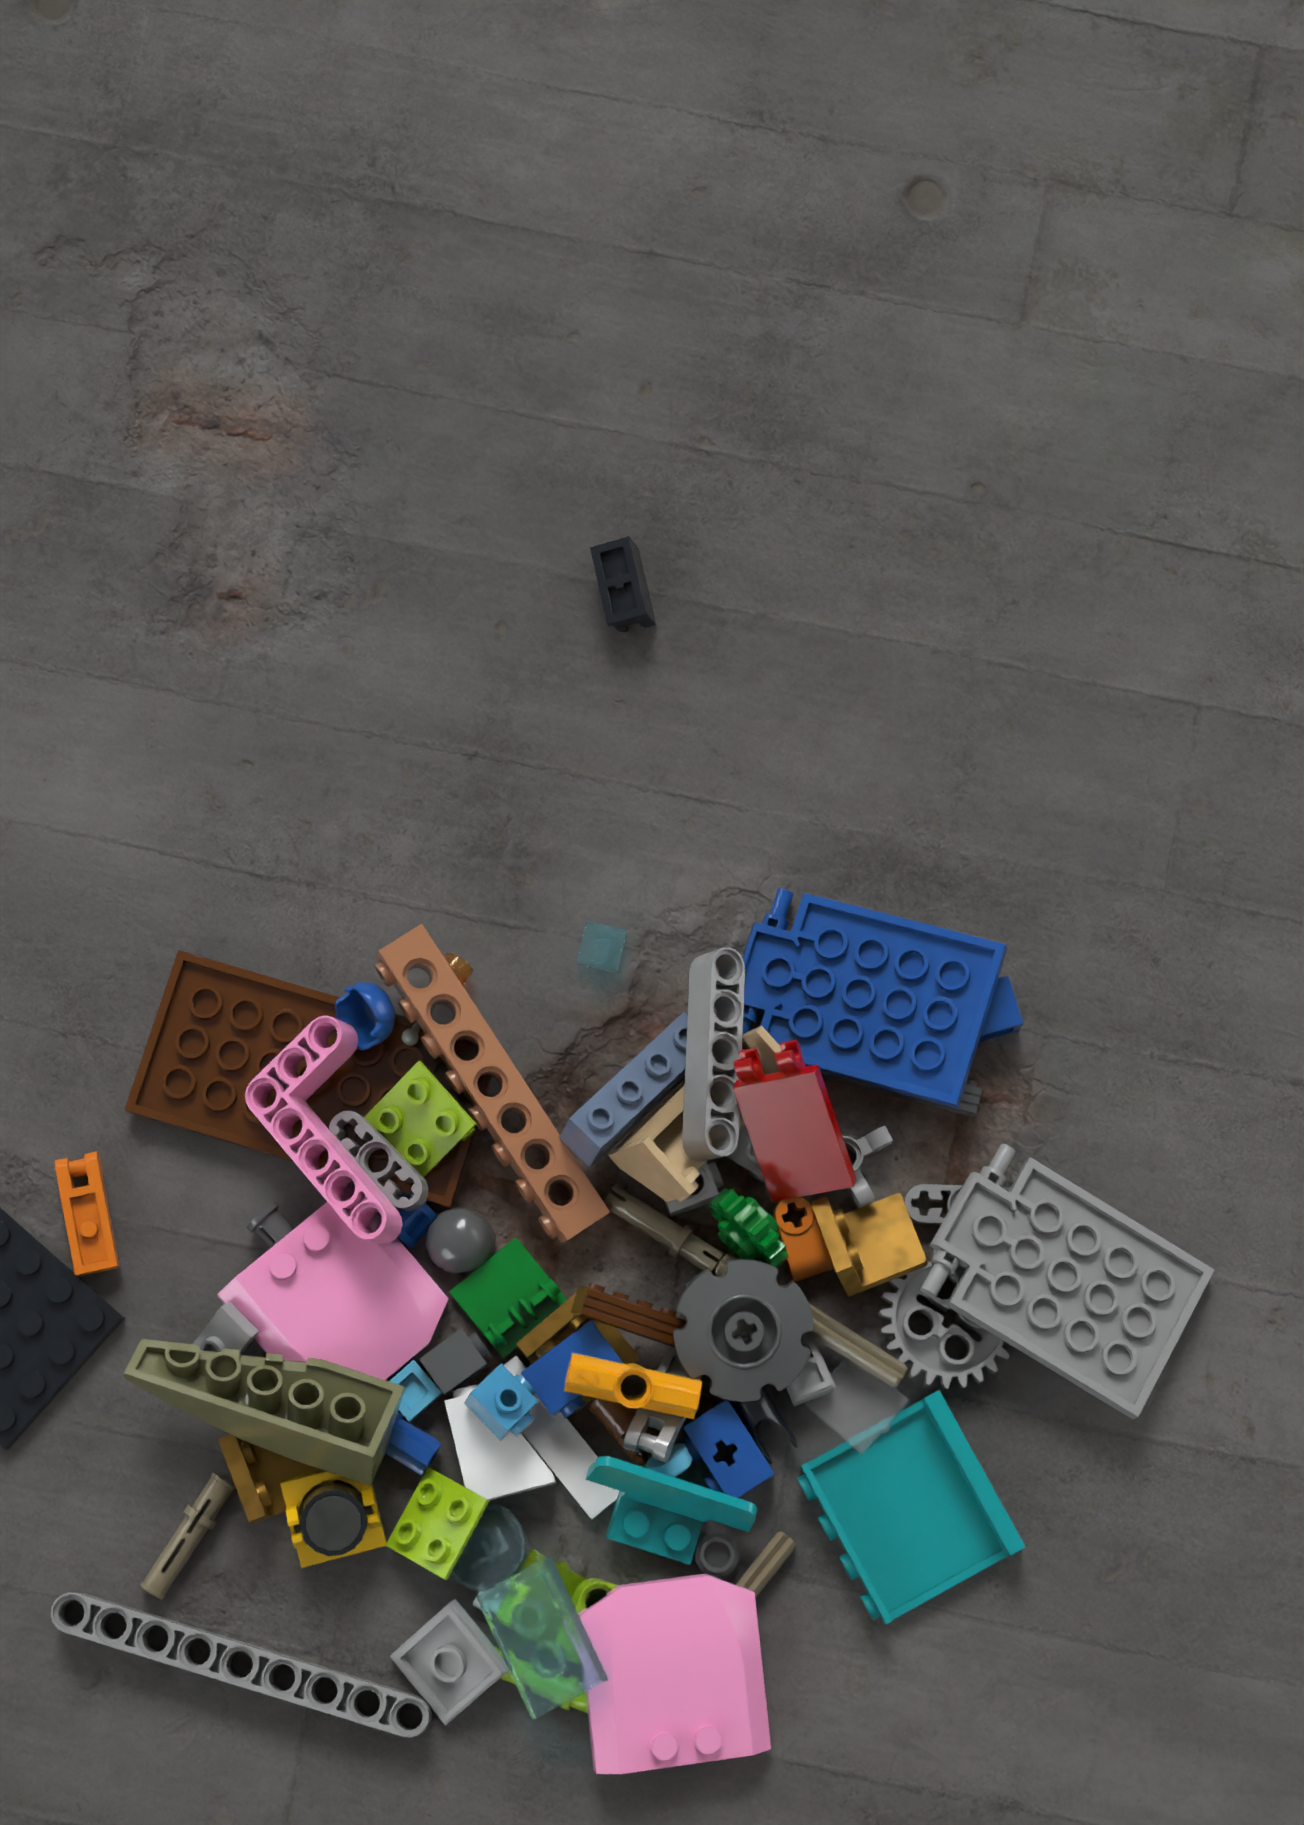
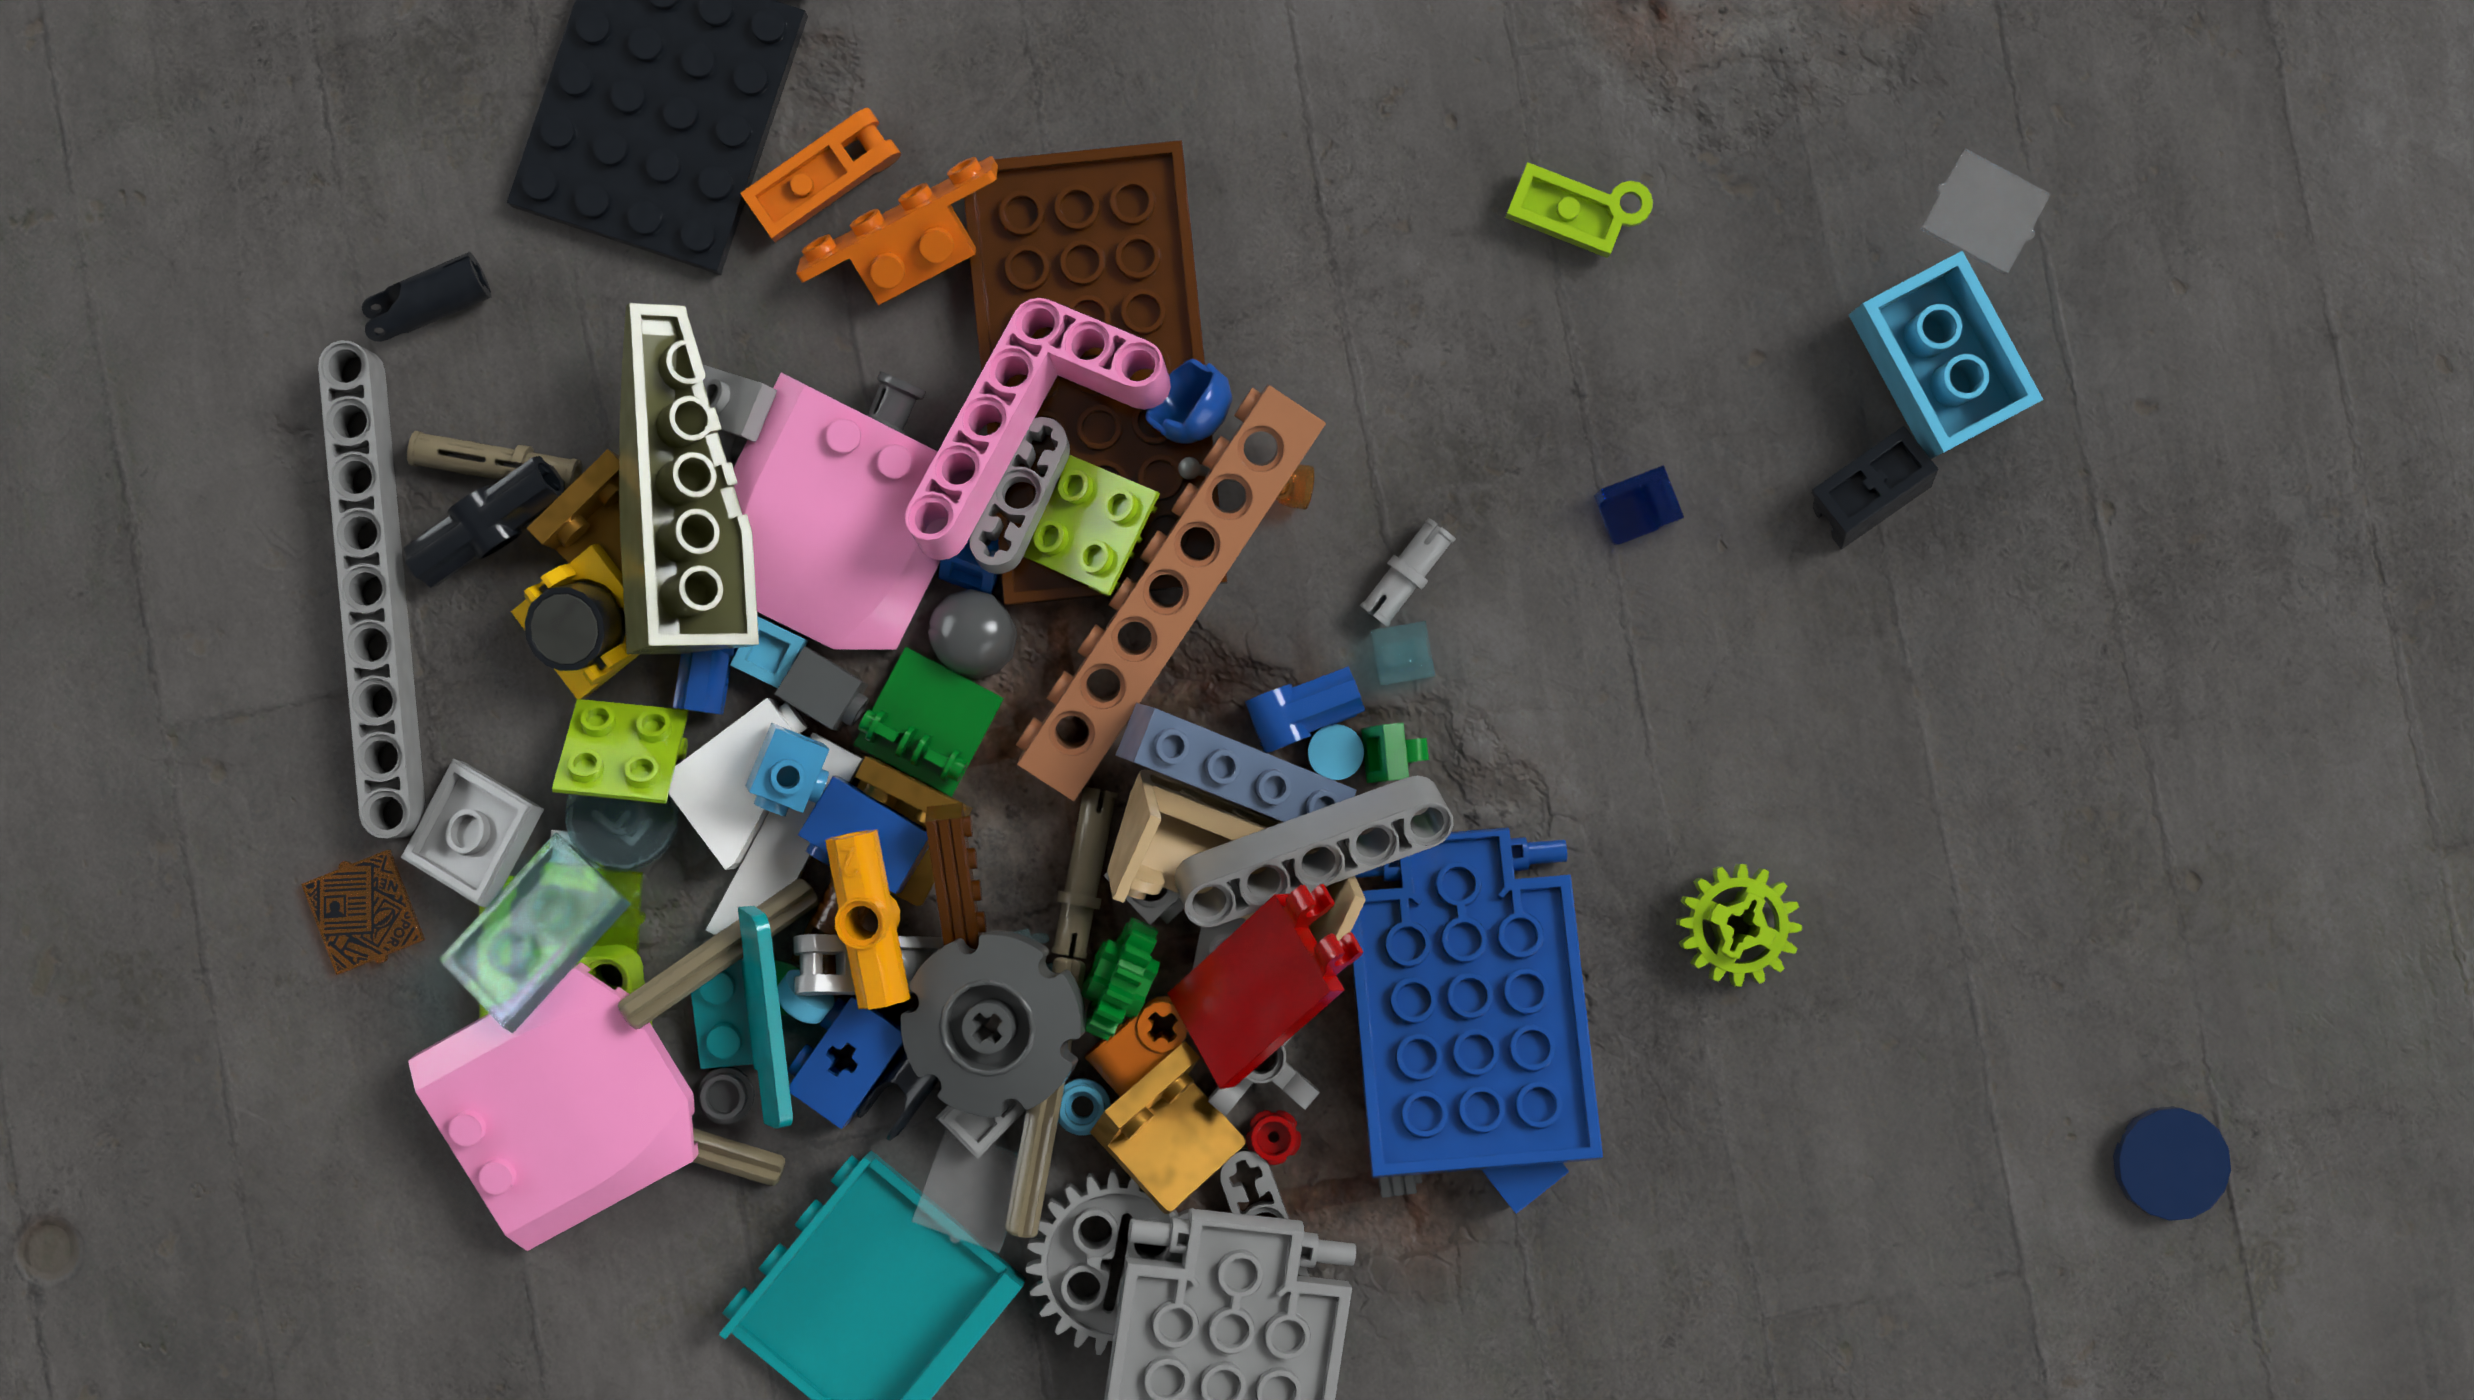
camera: 65 degrees right, 10 degrees up
none -> clear orange piece [301,850,425,975]
none -> black piece [362,252,491,342]
none -> black piece [403,456,564,588]
none -> dark tan axle [618,879,819,1029]
none -> orange bracket [796,156,998,305]
none -> medium azure plate [1058,1078,1111,1135]
none -> blue piece [1245,666,1365,753]
none -> red plate [1246,1110,1302,1165]
none -> medium azure tile [1307,724,1364,780]
none -> light grey pin [1359,517,1456,627]
none -> green tile [1361,723,1429,783]
none -> lime hinge [1505,162,1653,258]
none -> clear blue panel [1594,465,1684,545]
none -> lime gear [1676,864,1802,987]
none -> medium azure brick [1849,251,2044,459]
none -> clear piece [1920,148,2051,275]
none -> dark blue tile [2113,1106,2231,1221]

